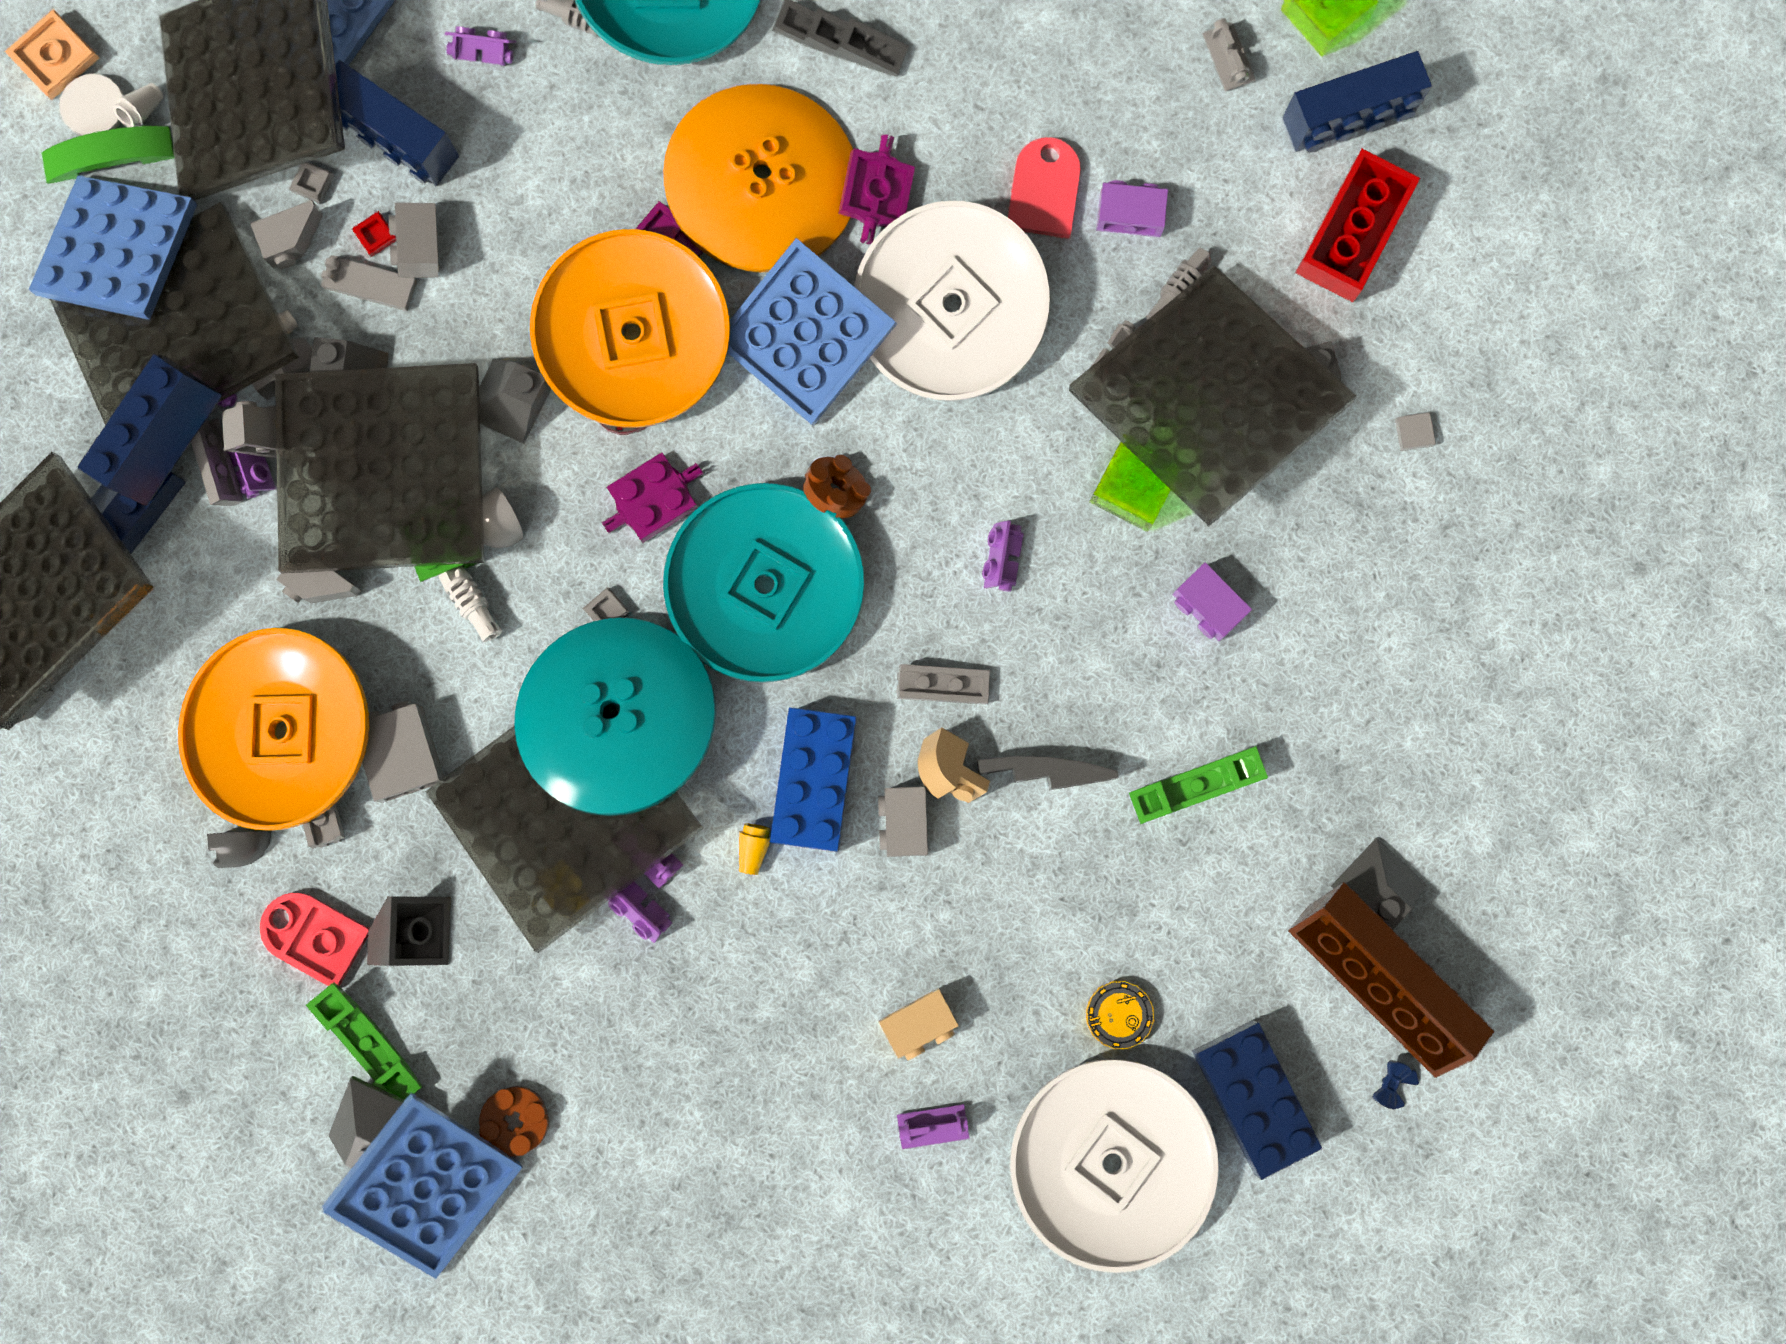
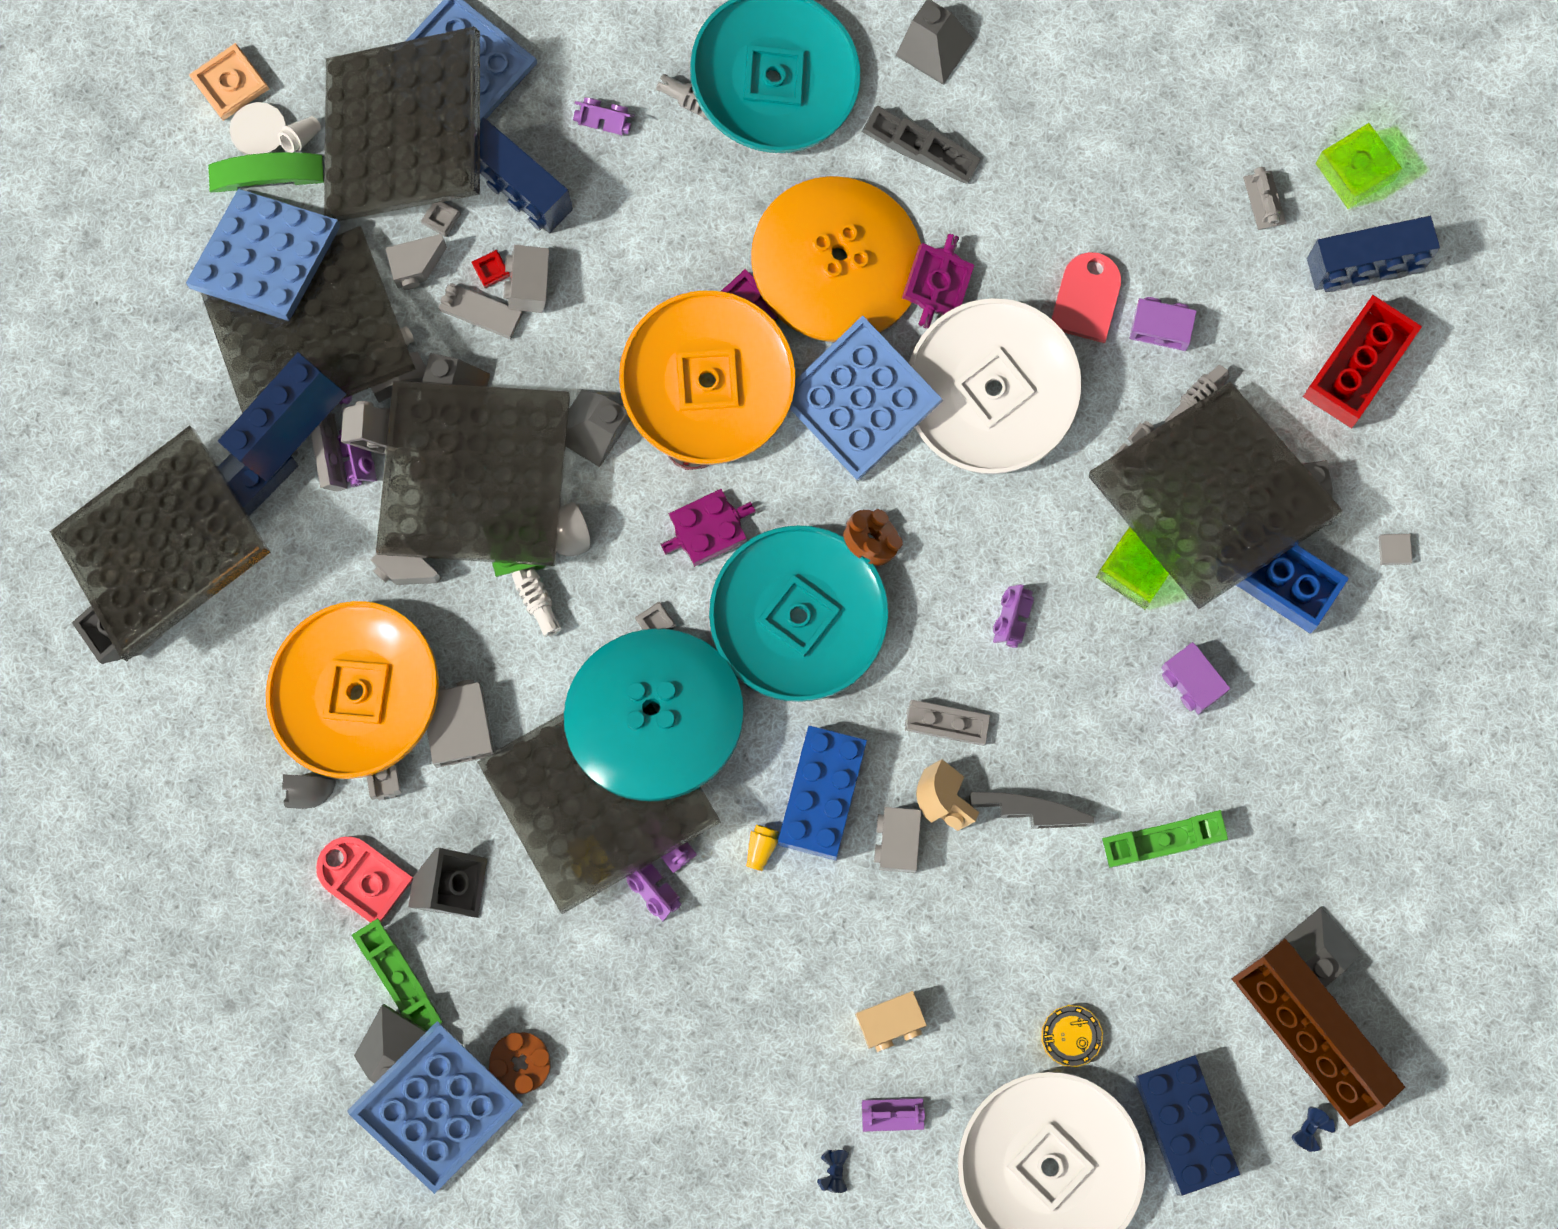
camera: 10 degrees right, 5 degrees down
none -> dark blue piece [817,1149,849,1193]
none -> blue brick [1210,513,1349,634]

